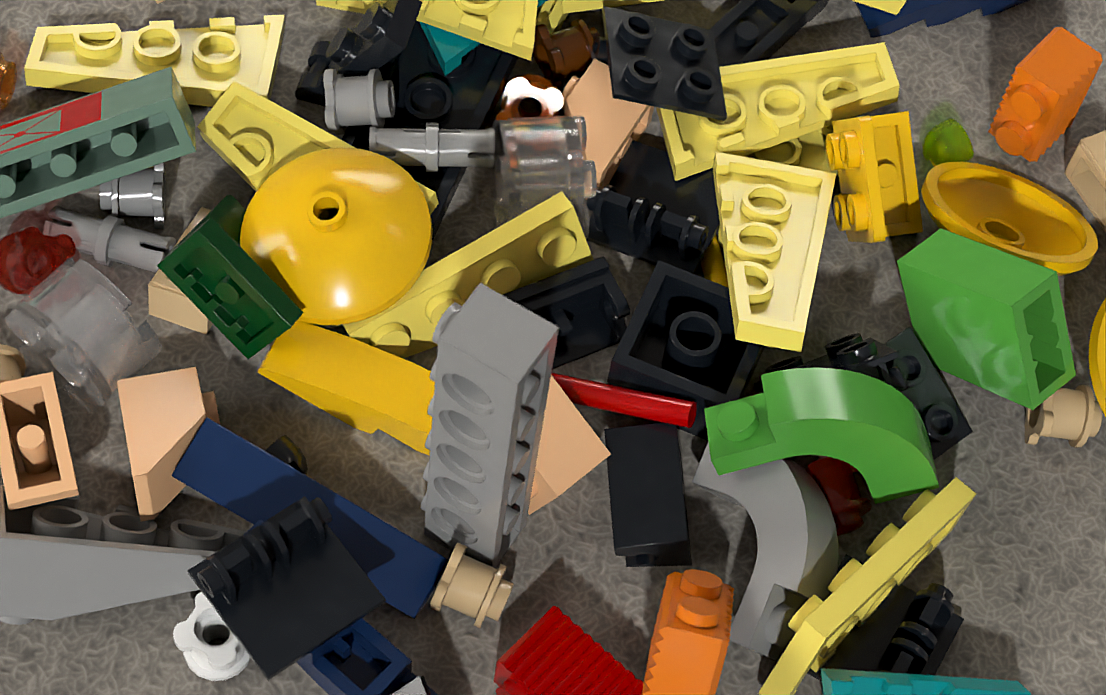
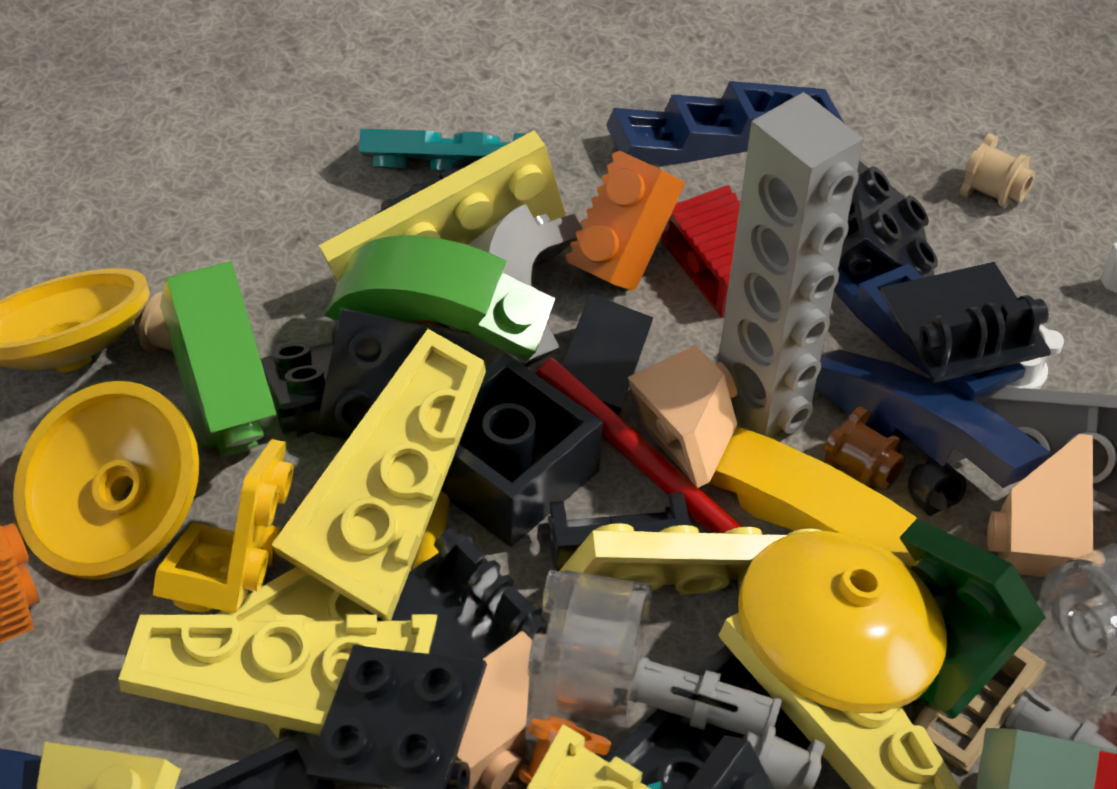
camera: 155 degrees left, 10 degrees down
clear neon green hinge [922,118,974,167] -> none
none -> reddish brown brick [824,406,905,490]

